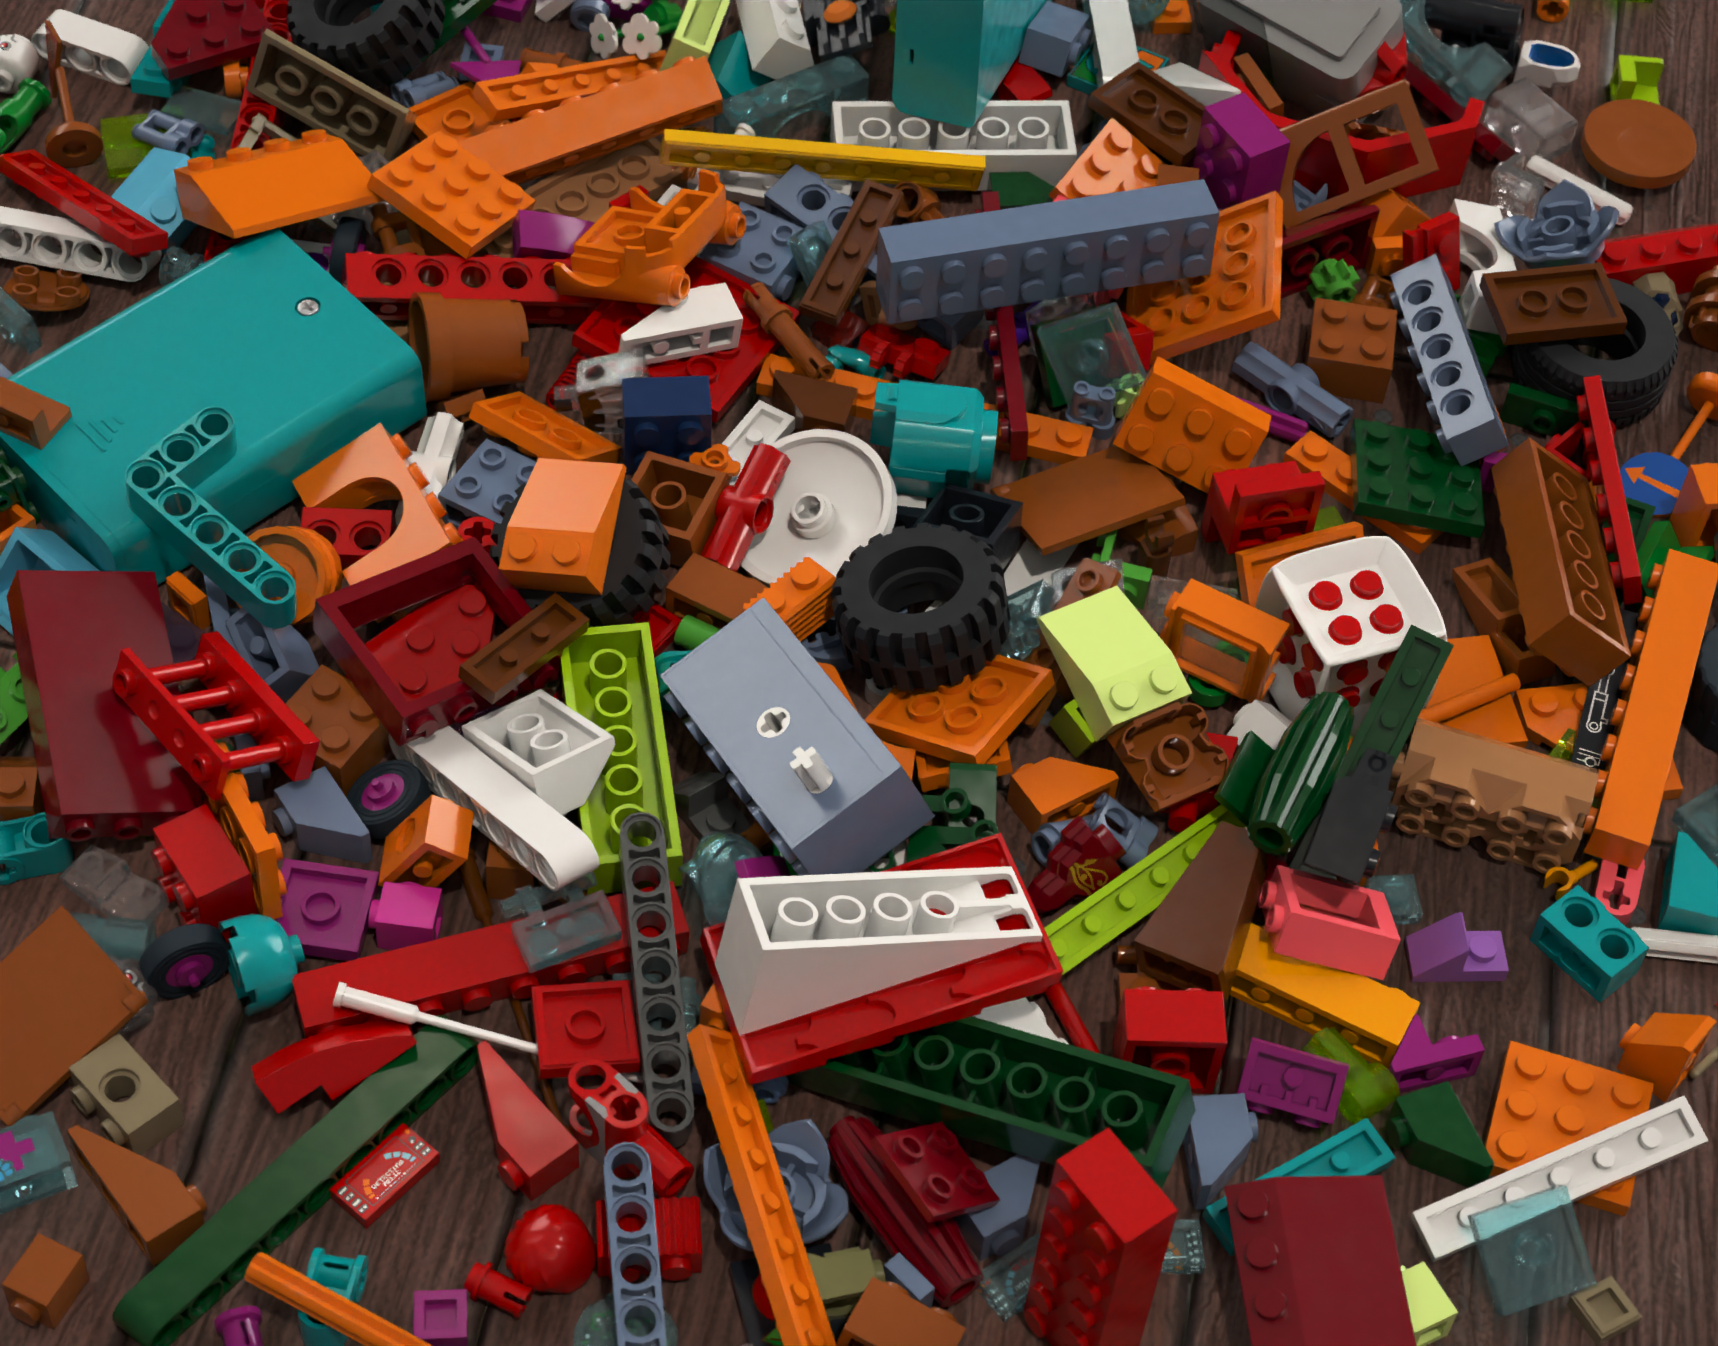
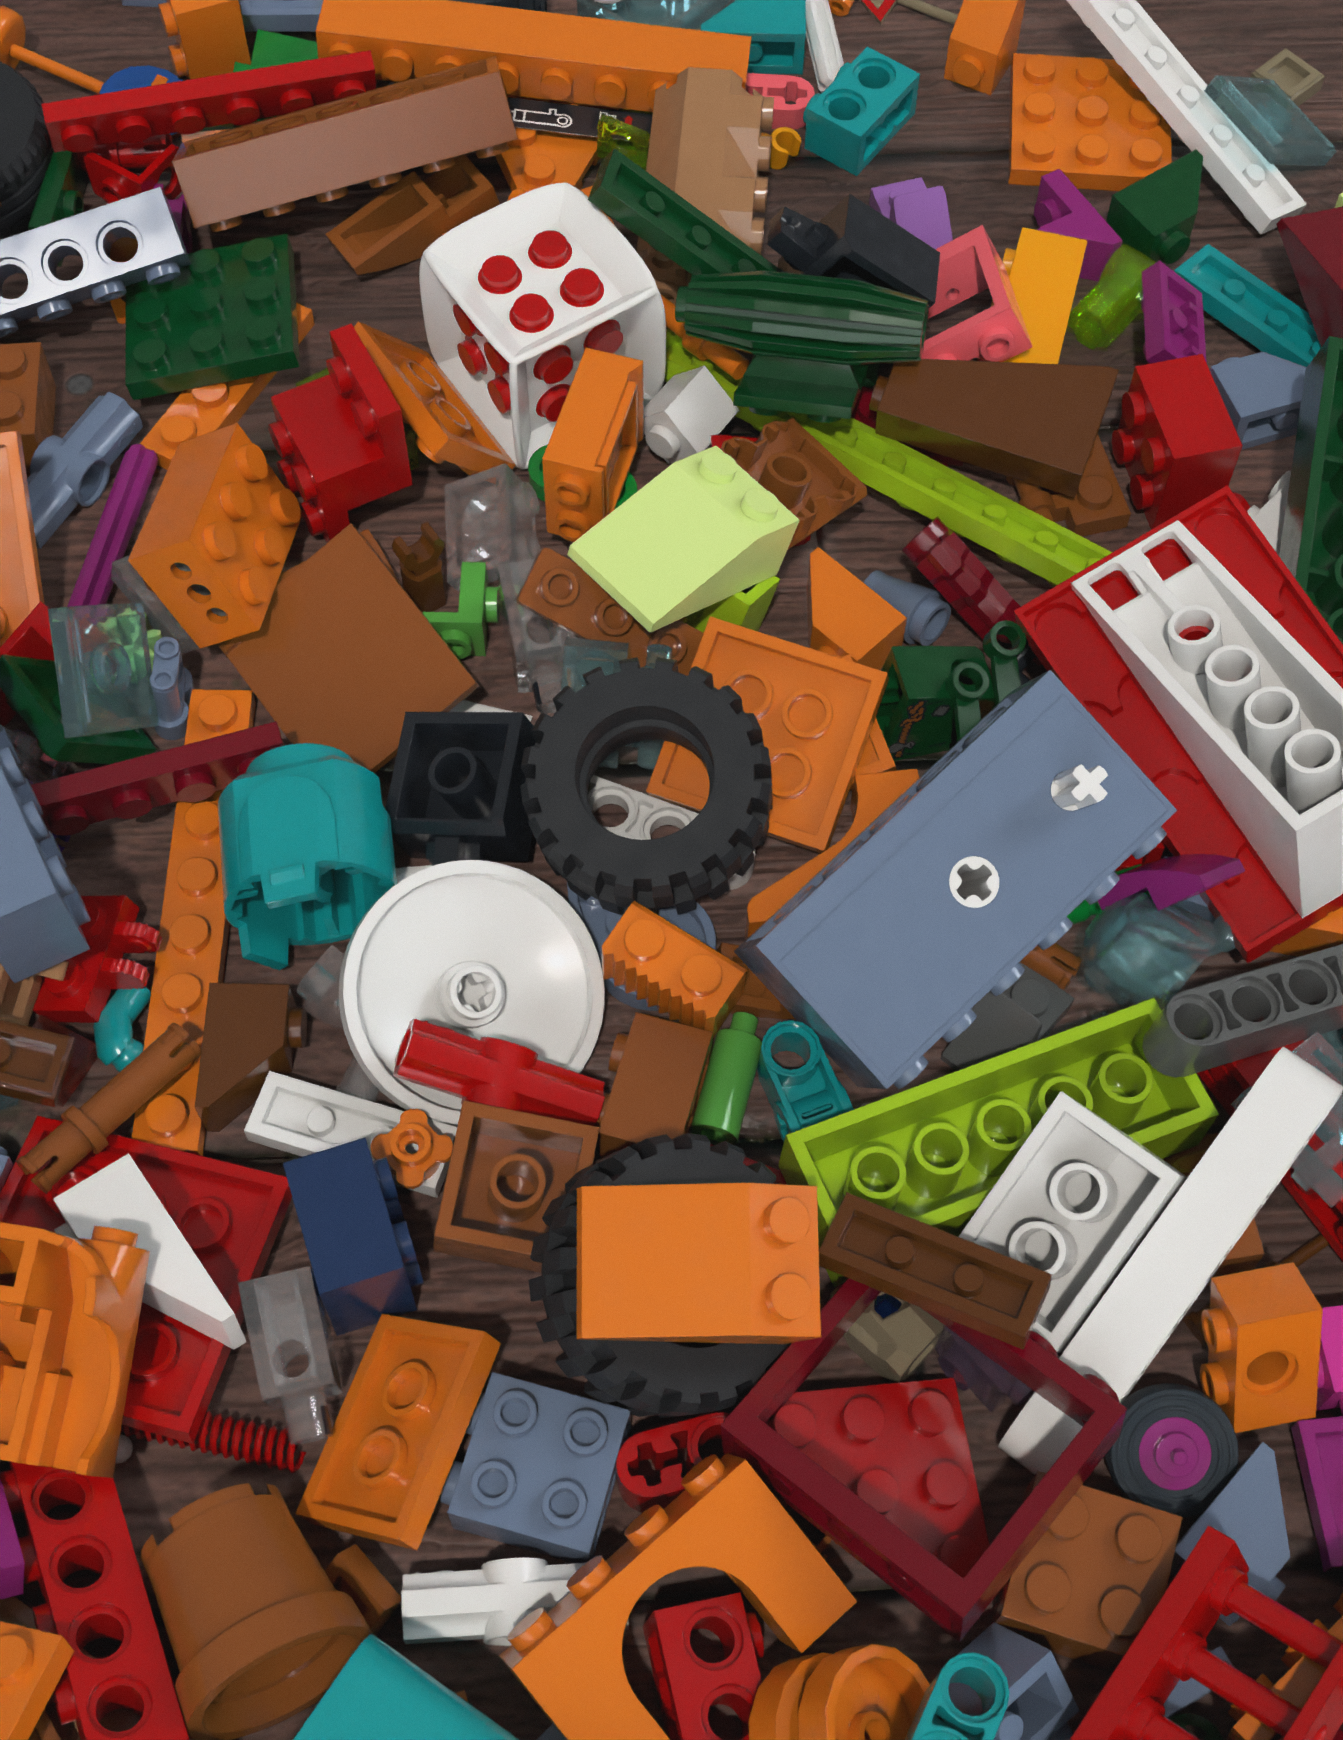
camera: 100 degrees left, 10 degrees up
sand blue piece [1085,792,1159,869] -> none

